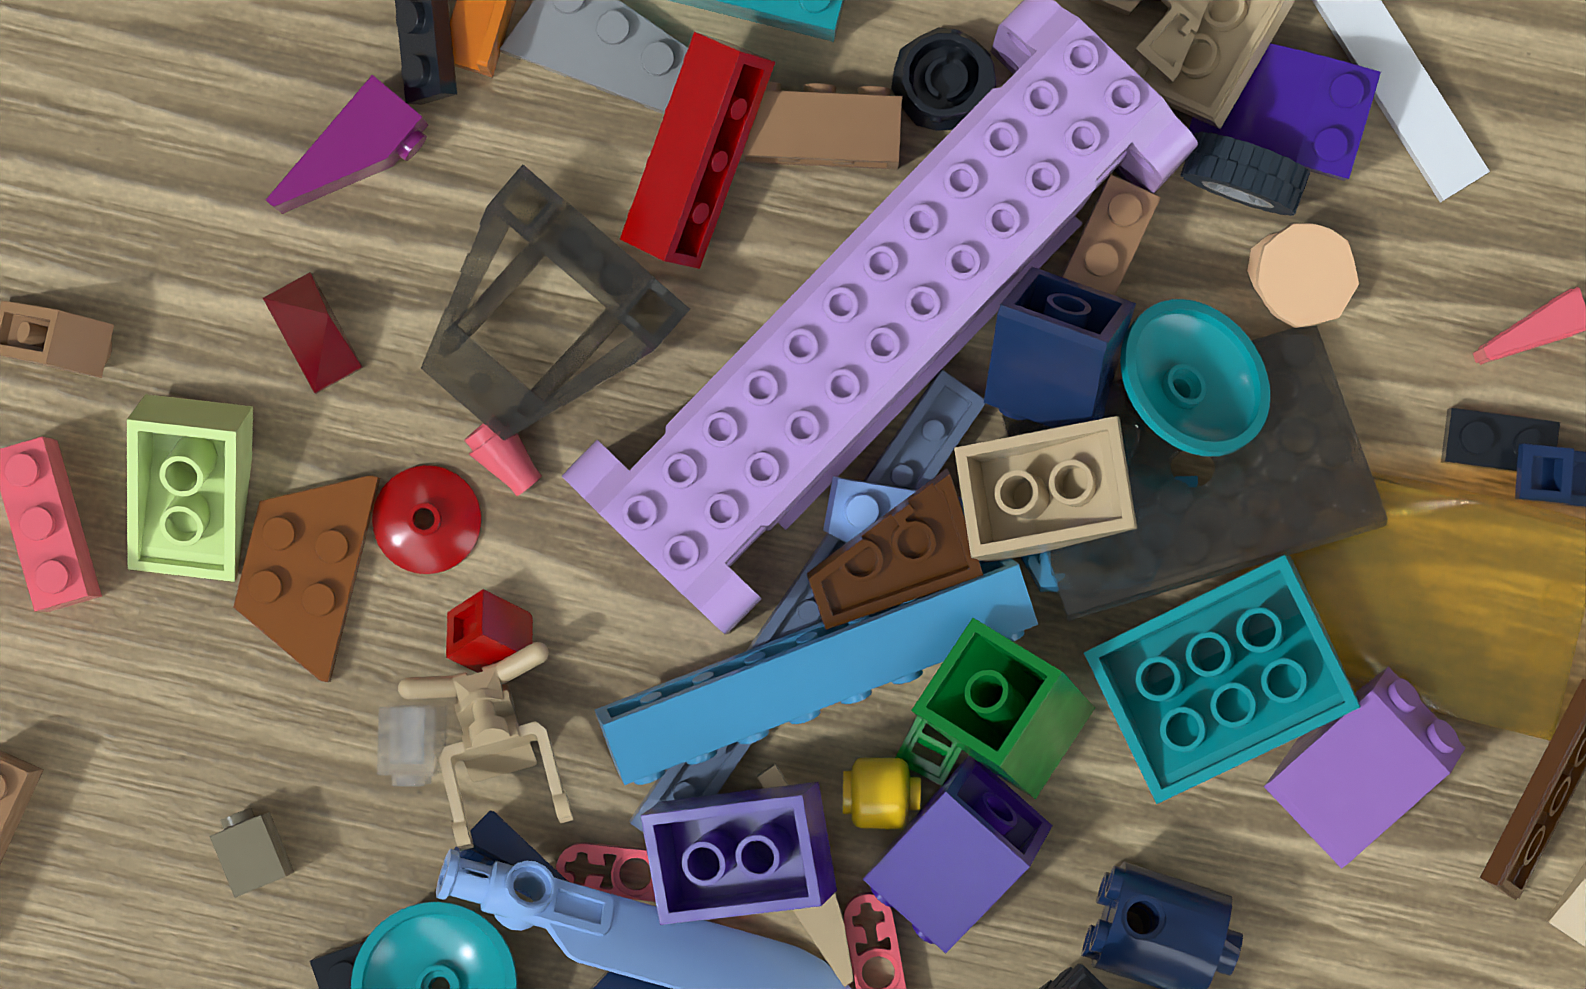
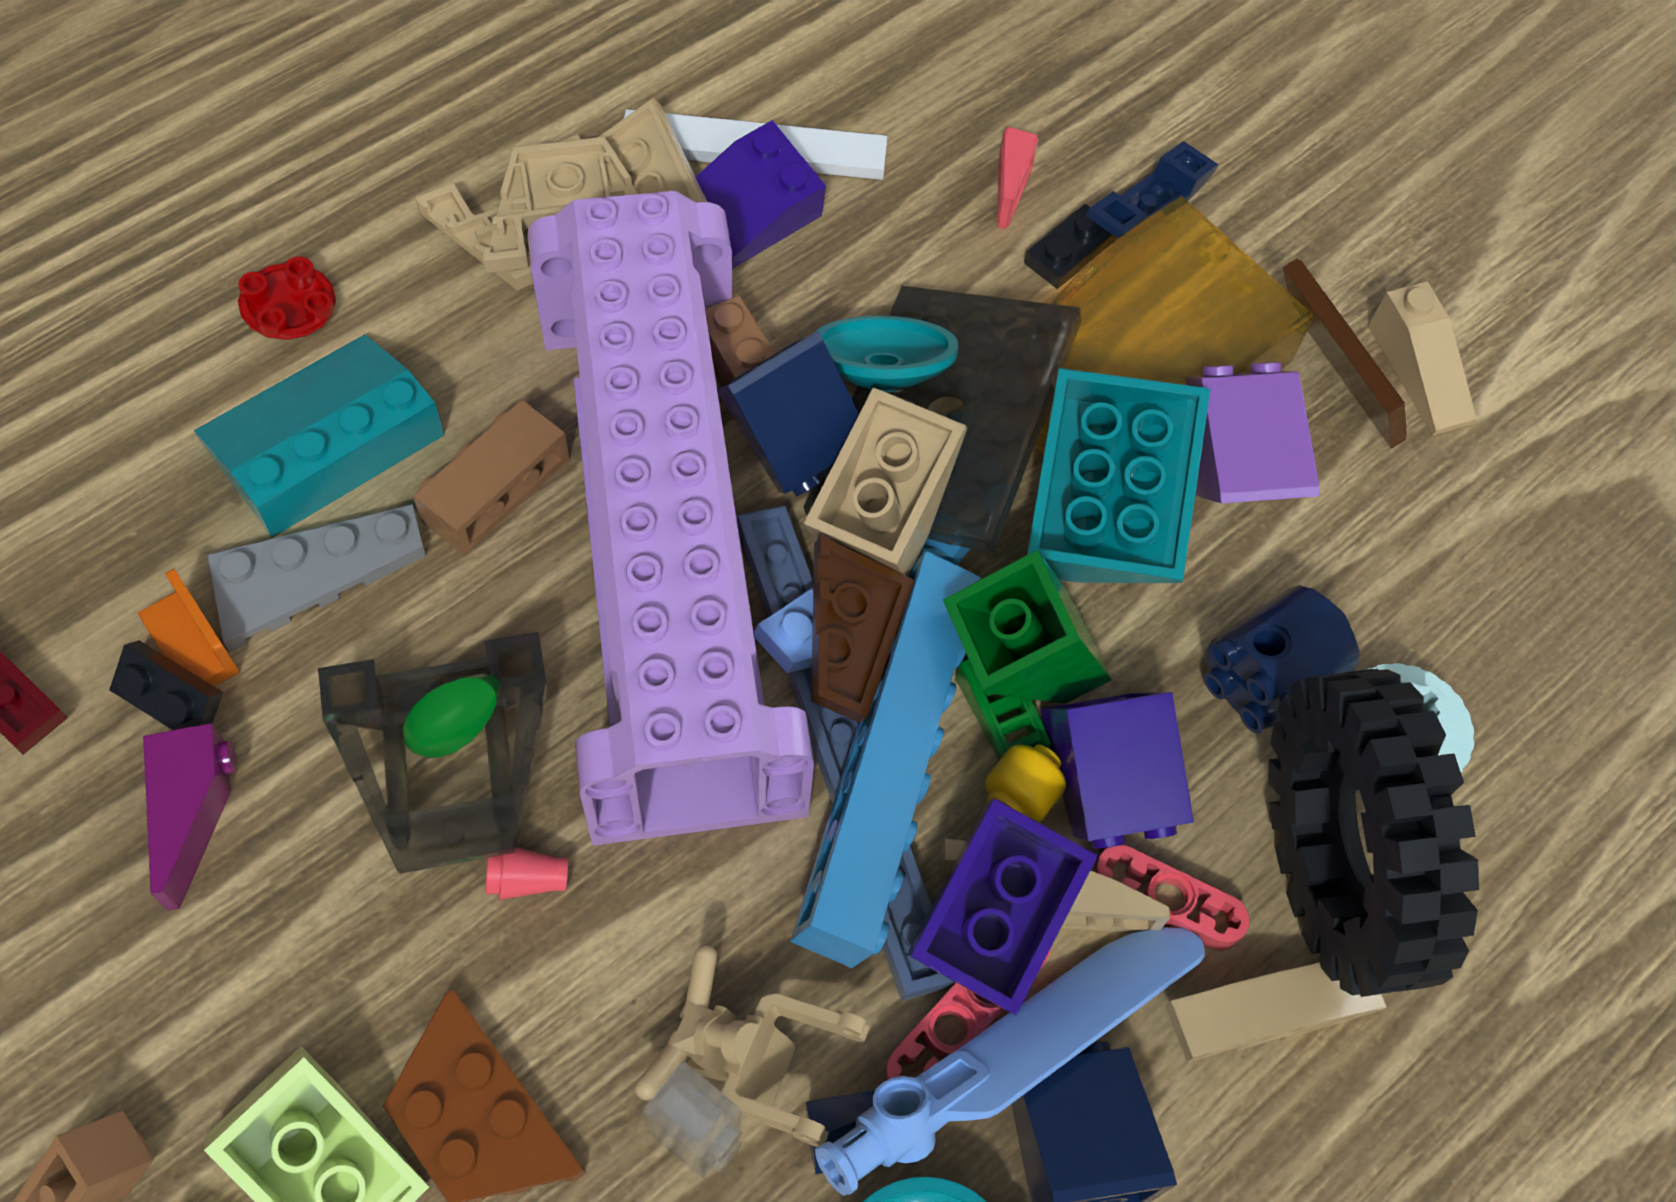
camera: 60 degrees left, 25 degrees down
dark red slope [263,272,363,394] -> none
red dish [372,465,482,574] -> none
red panel [446,589,533,673] -> none
red brick [620,32,775,269] -> none
black hat [891,27,997,131] -> none
black wheel [1180,132,1310,216] -> none
light nougat hat [1247,223,1359,328] -> none
none -> green arm [402,674,501,758]

